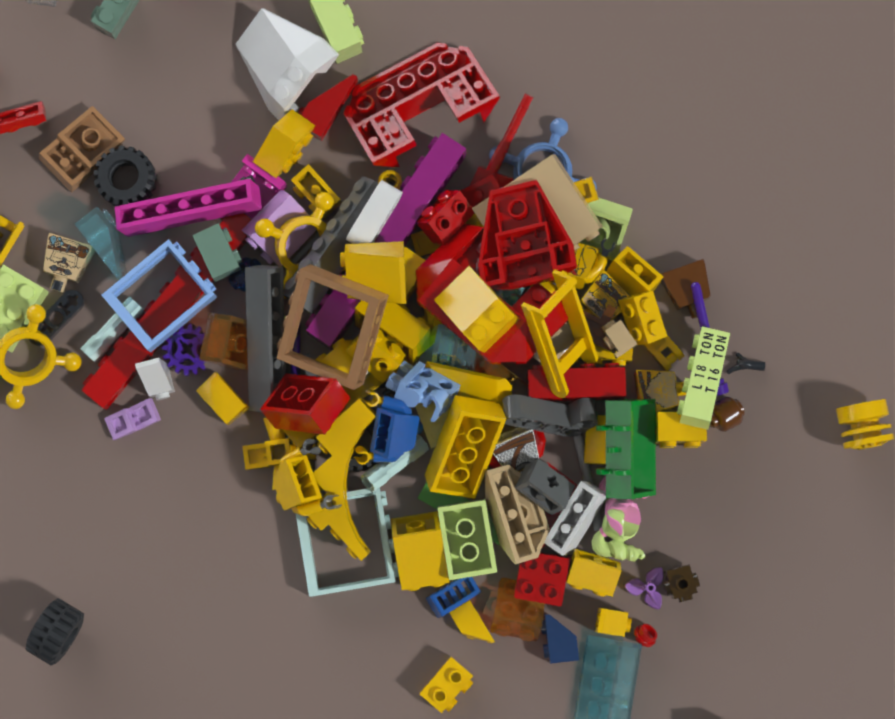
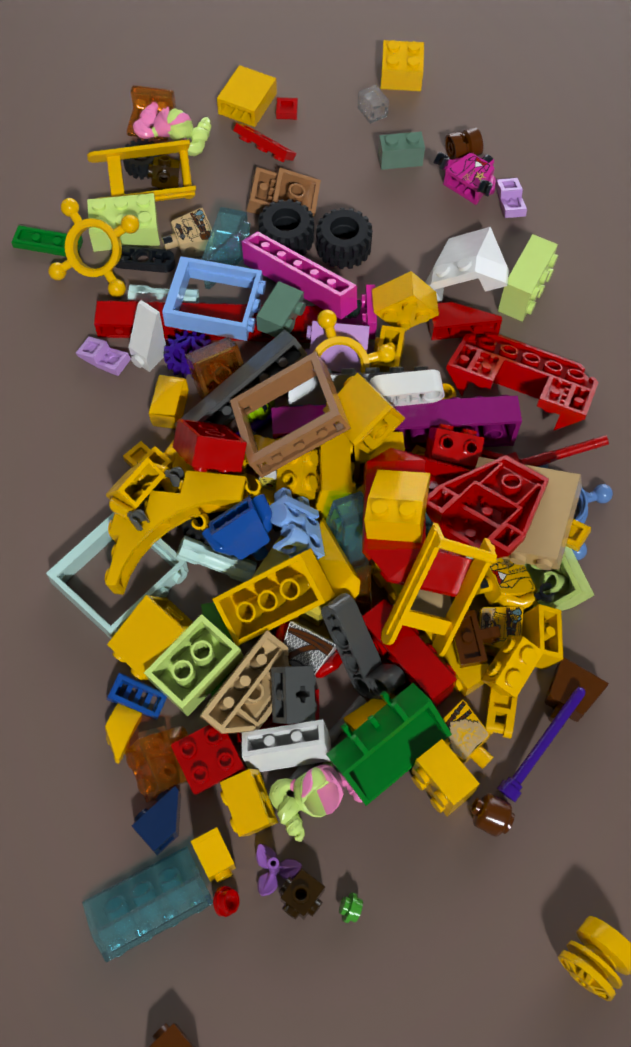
camera: 50 degrees right, 20 degrees down
yellow brick [420,656,474,713] -> none
tan brick [601,320,637,359] -> none
yellowish green brick [677,327,730,430] -> none
black bar [726,352,765,374] -> none
none -> black tyre [316,208,373,269]
none -> bright green plate [339,892,363,923]

